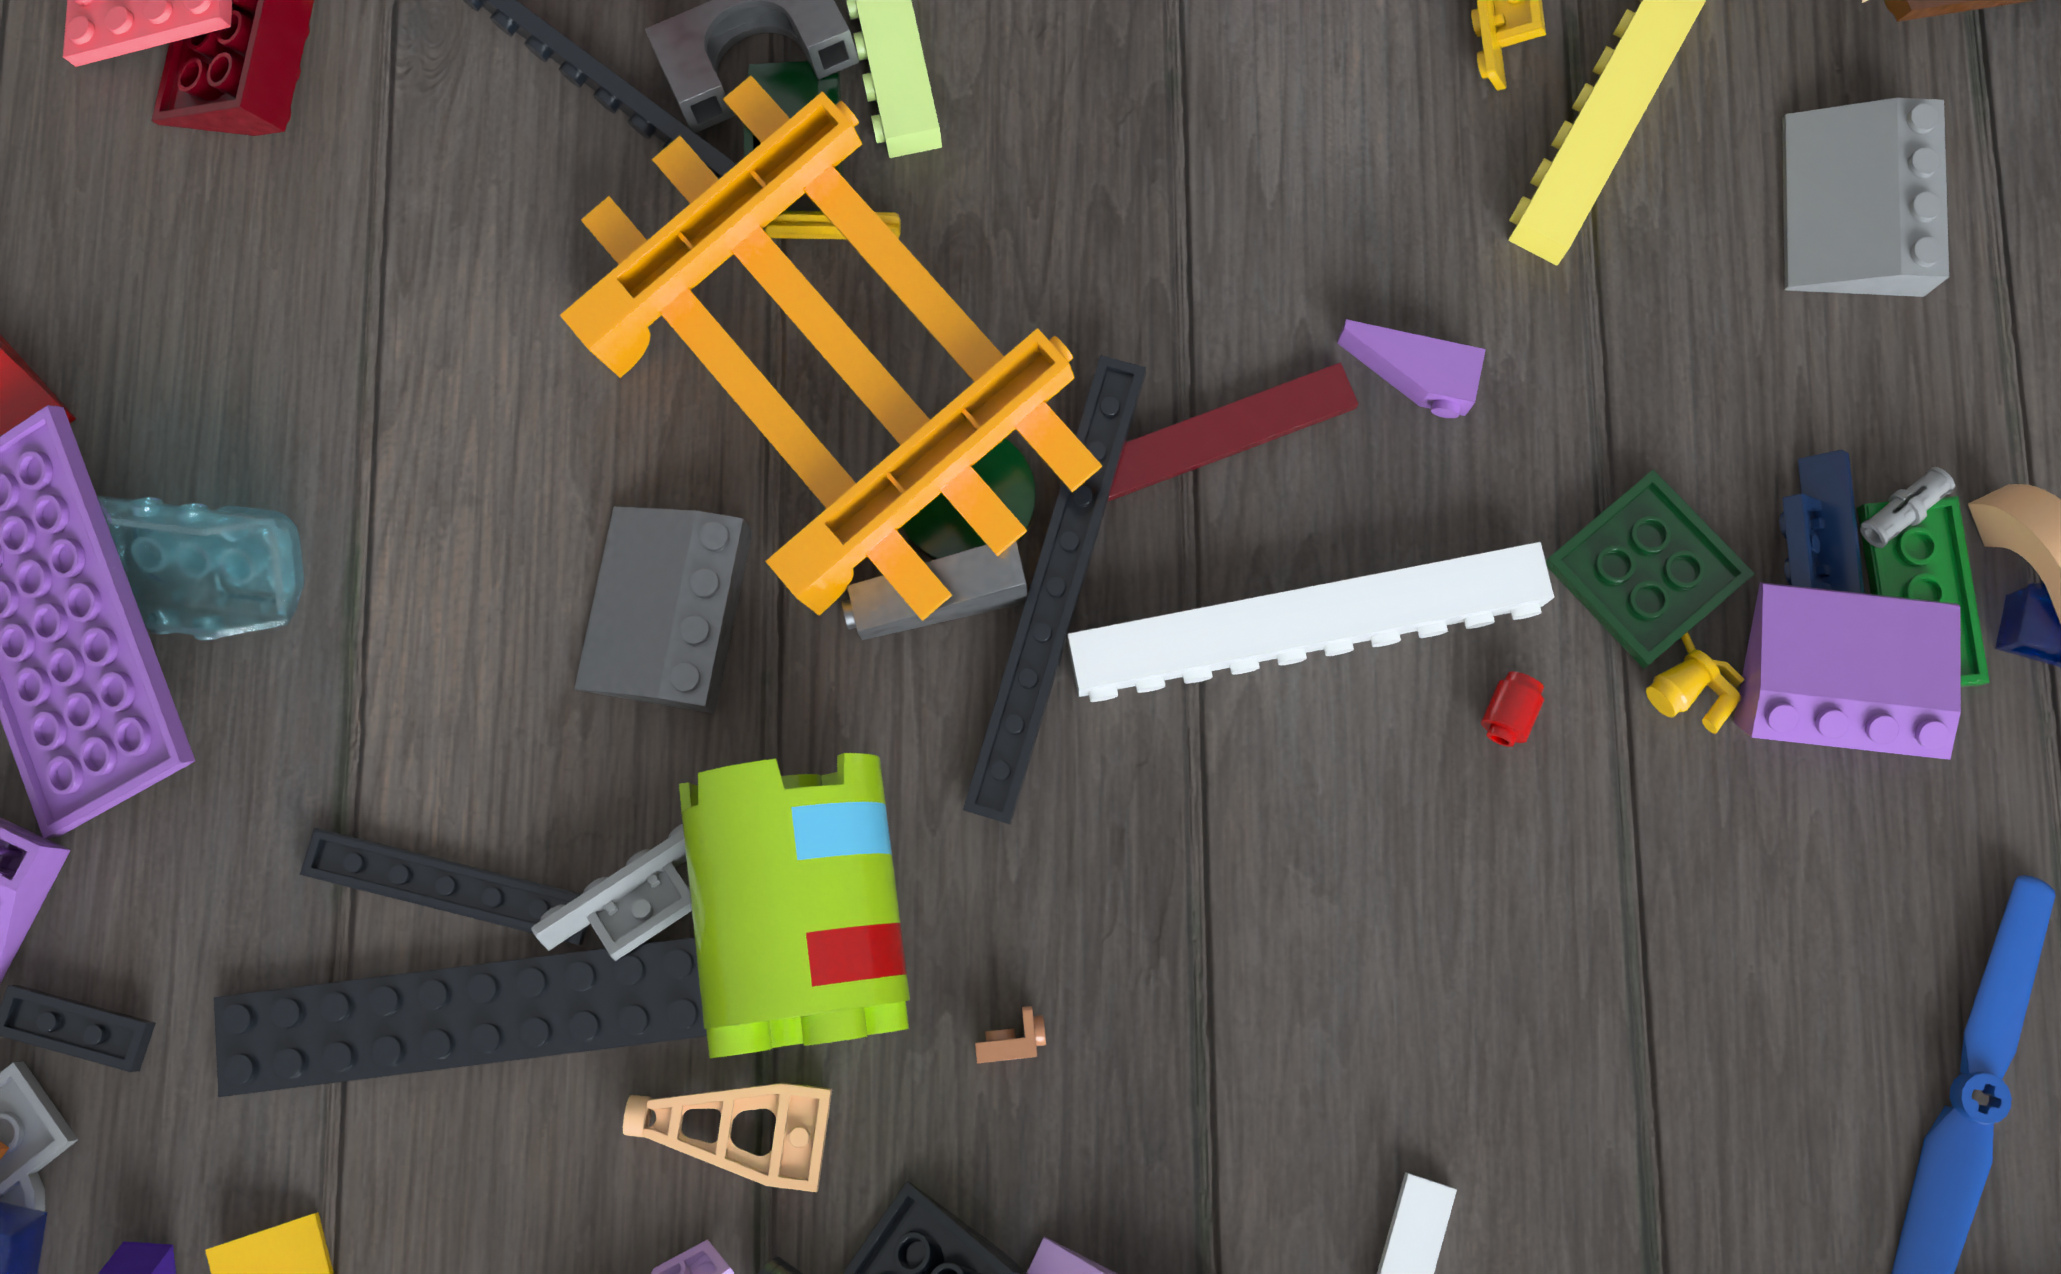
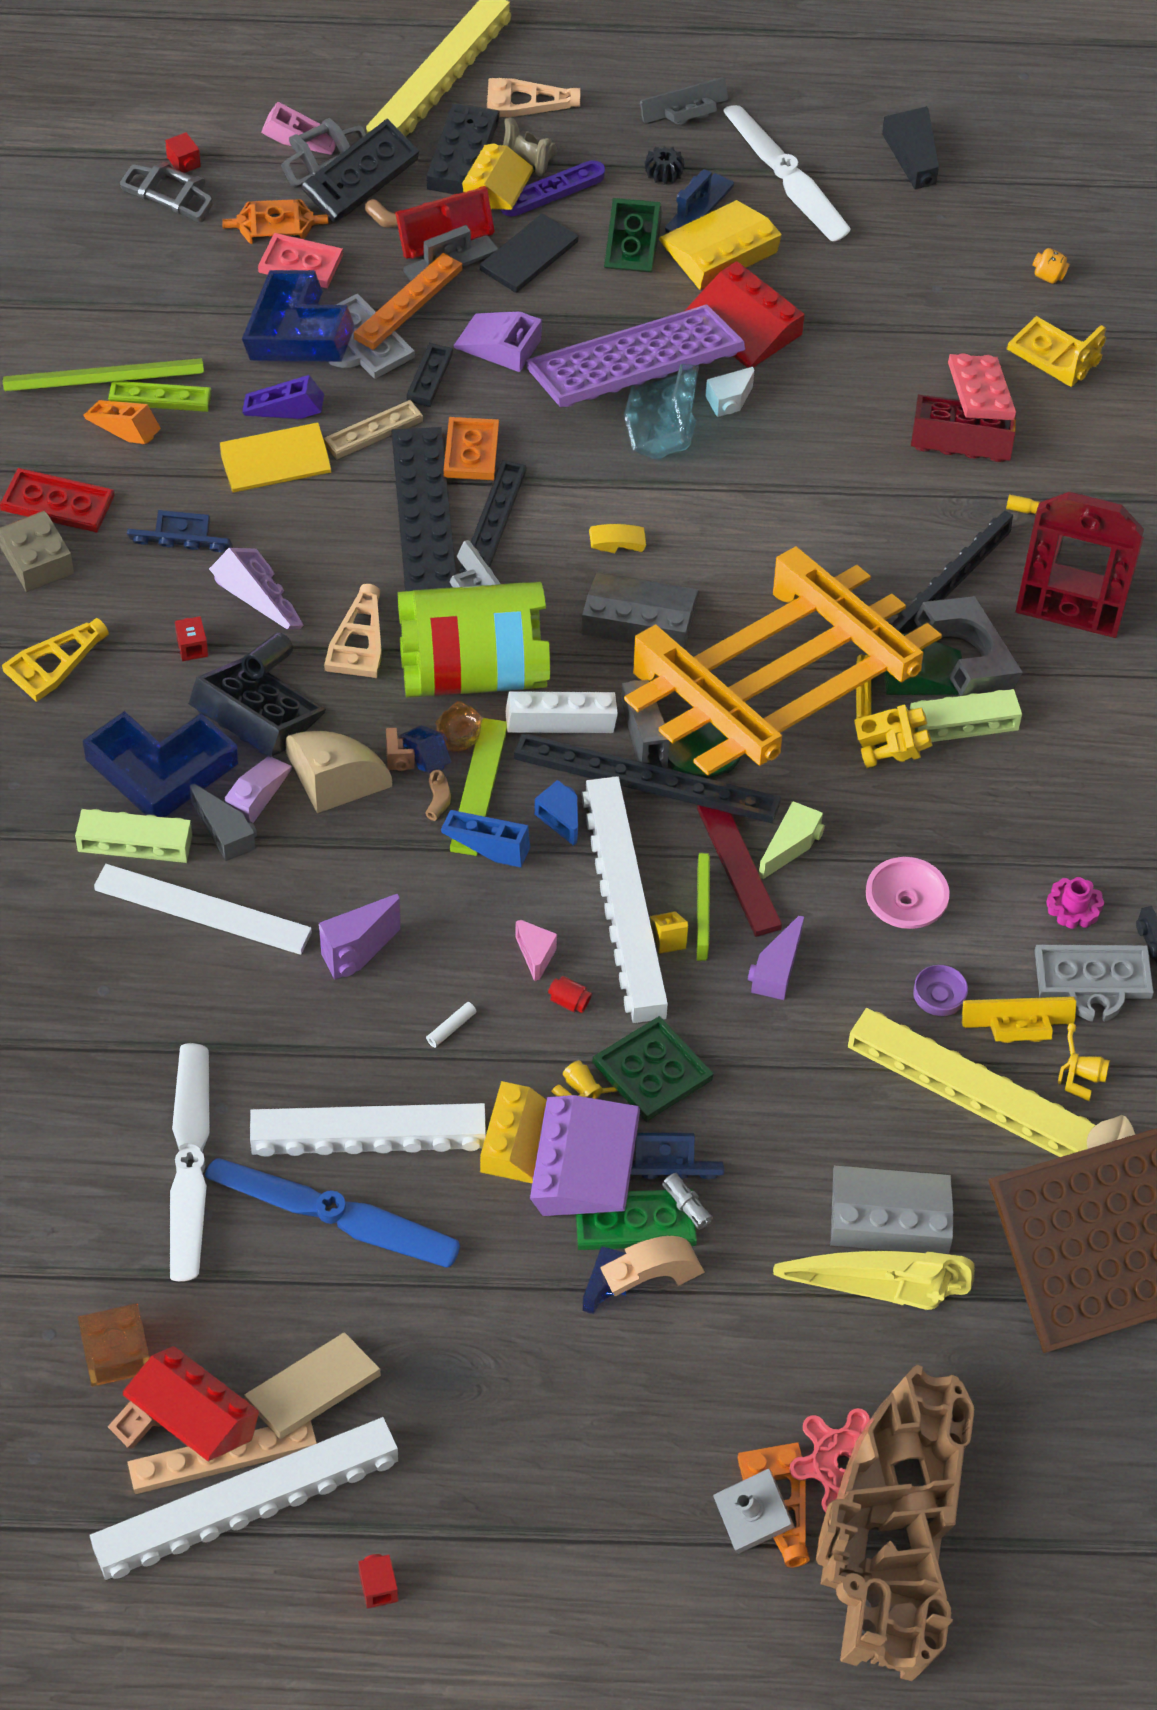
camera: 85 degrees right, 25 degrees down
none -> white brick [250,1103,486,1156]
none -> tan brick [286,731,392,813]
none -> medium lavender slope [319,894,400,980]
none -> tan tile [324,400,423,460]
none -> clear blue arch [398,725,452,774]
none -> medium nougat arm [425,770,451,821]
none -> white piece [426,1002,477,1048]
none -> clear orange hair [435,701,483,751]
none -> blue slope [441,810,530,867]
none -> orange plate [444,417,499,480]
none -> lime tile [450,718,507,856]
none -> yellow slope [480,1081,547,1183]
none -> white brick [506,691,618,733]
none -> bright pink slope [515,920,557,981]
none -> blue slope [534,780,578,846]
none -> yellow slope [589,524,646,554]
none -> yellow slope [649,911,688,954]
none -> lime tile [696,853,710,961]
none -> white slope [706,367,754,417]
none -> yellowish green slope [759,801,825,879]
none -> light yellow piece [773,1251,975,1310]
none -> yellow hips [854,705,933,768]
none -> bright pink dish [866,857,949,929]
none -> medium lavender piece [913,965,968,1016]

